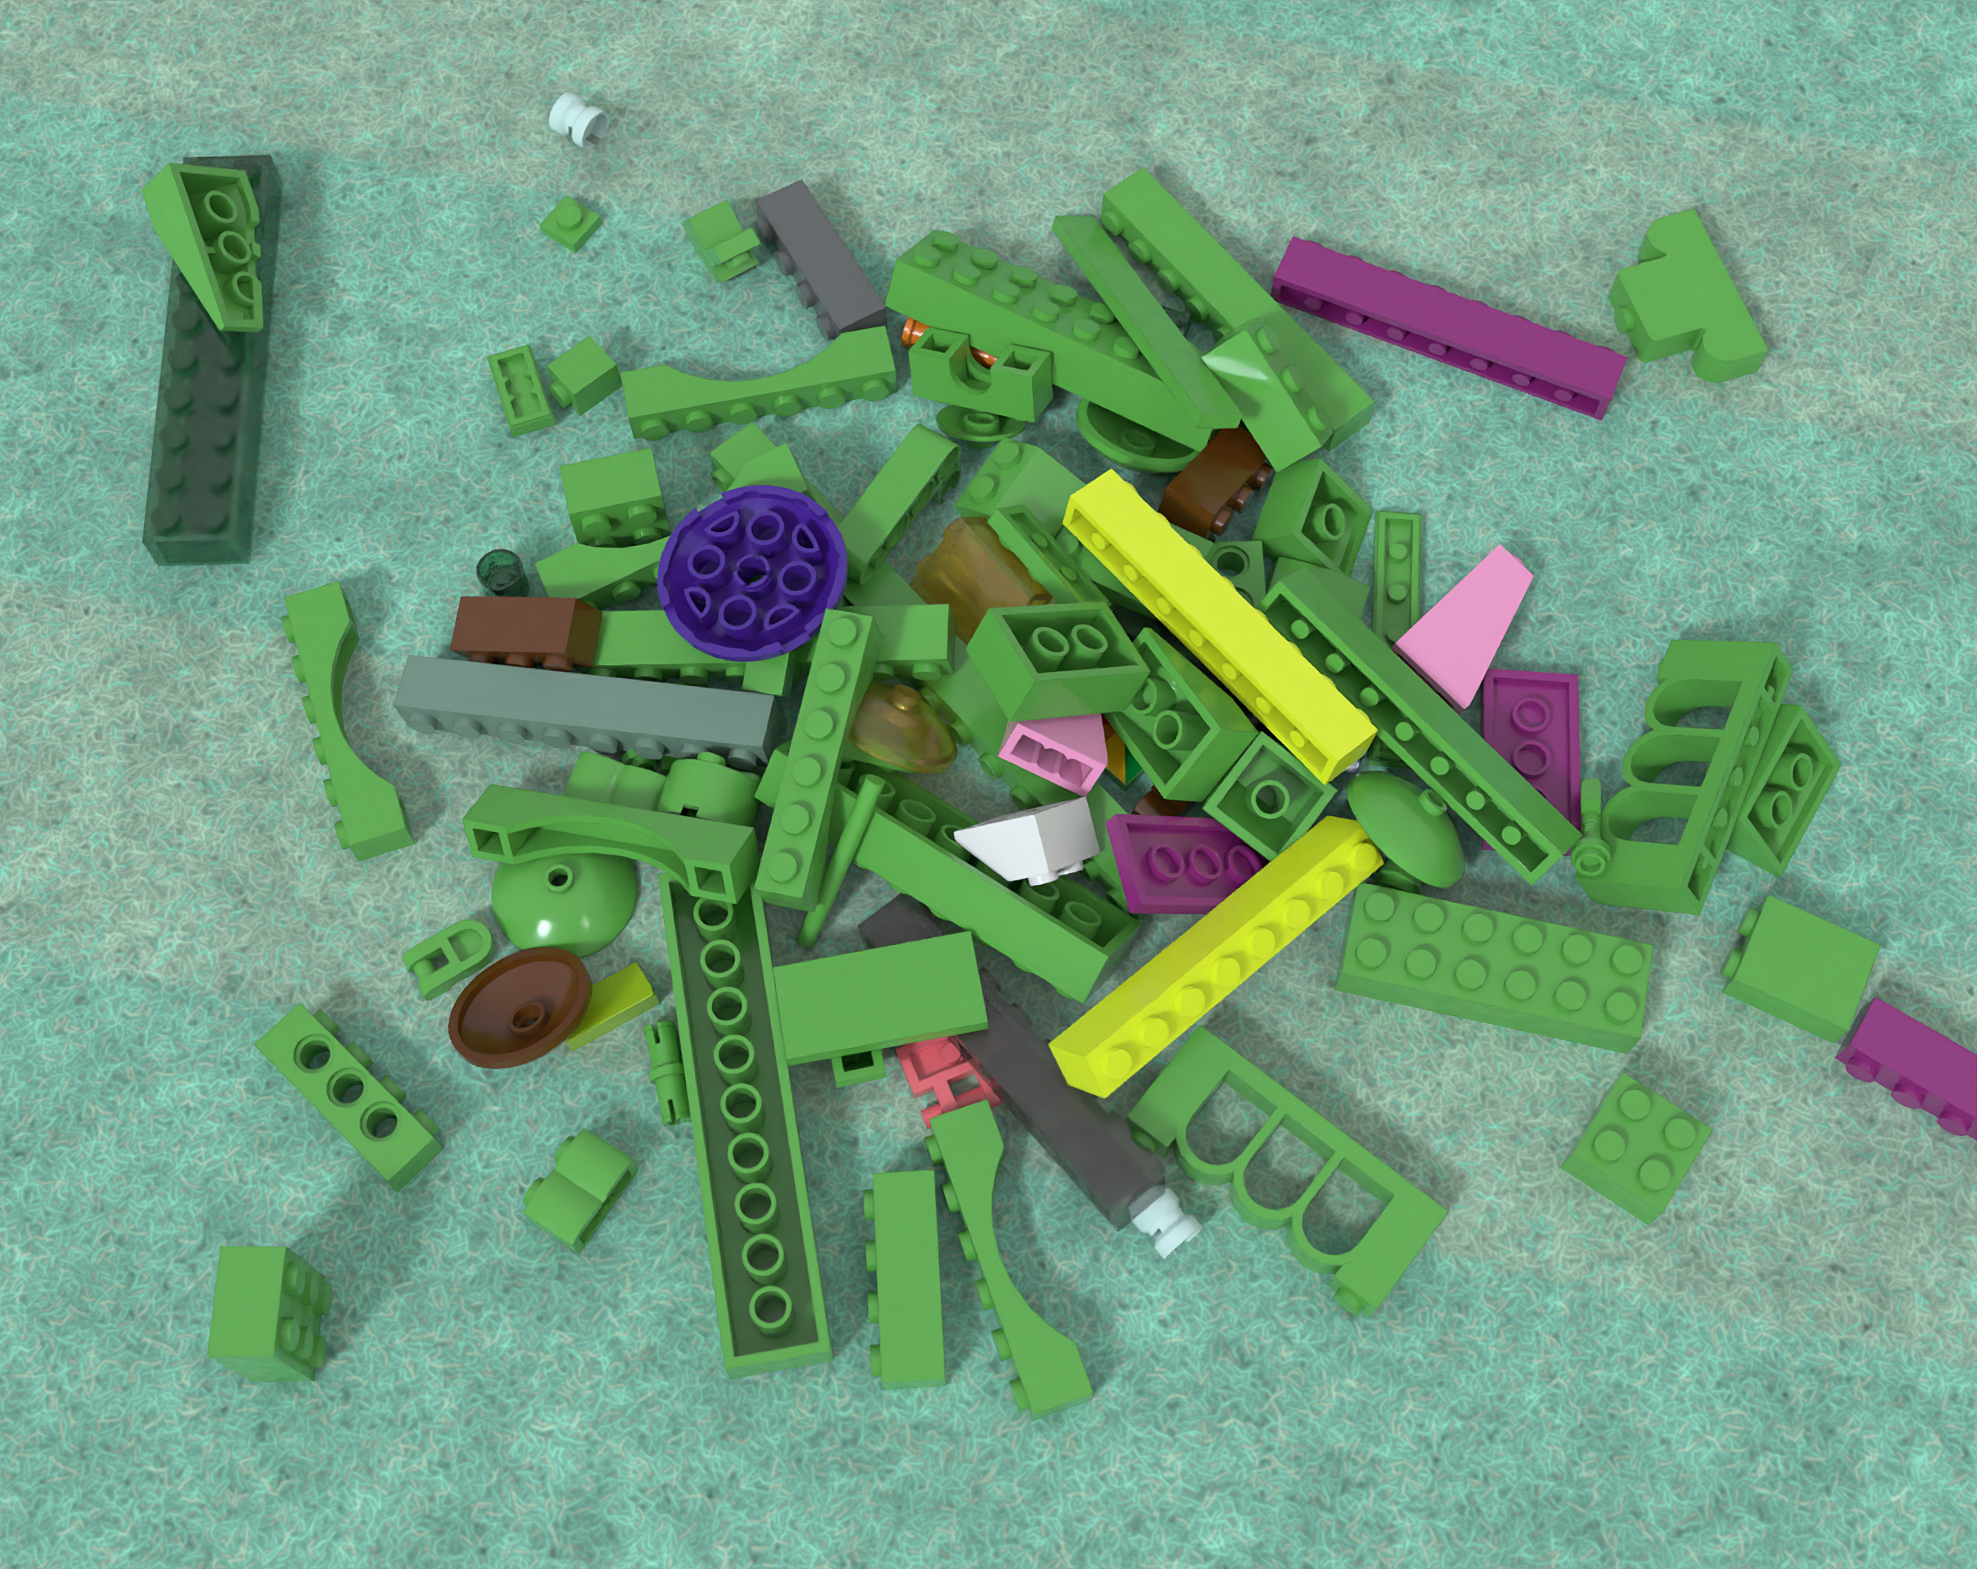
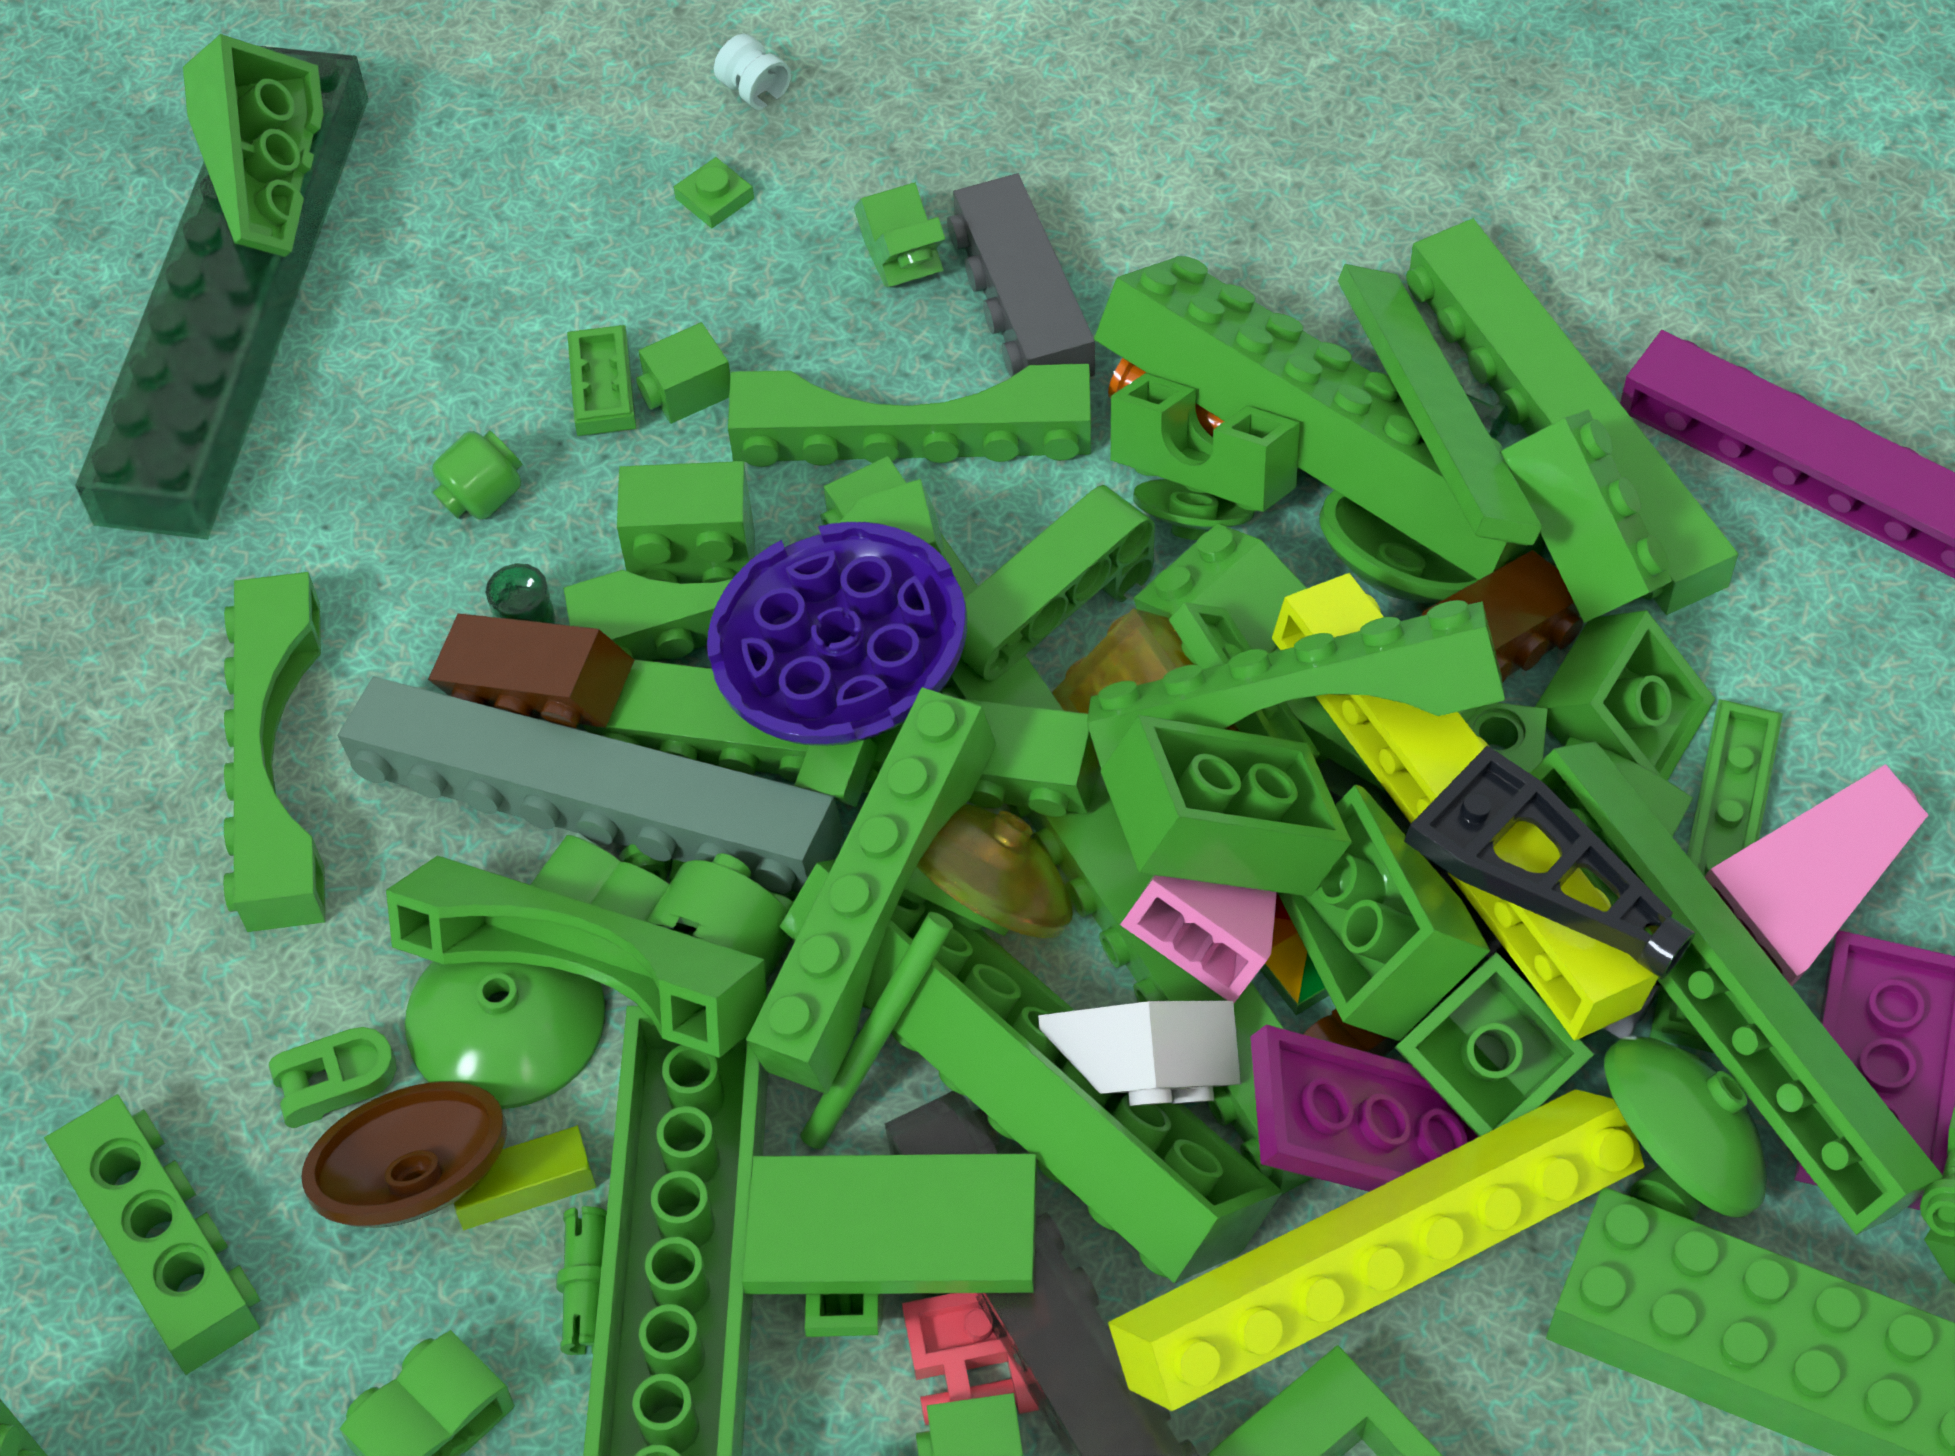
camera: 15 degrees right, 10 degrees down
none -> bright green head [432,430,523,520]
none -> bright green arch [1087,600,1505,769]
none -> black plate [1404,745,1695,980]

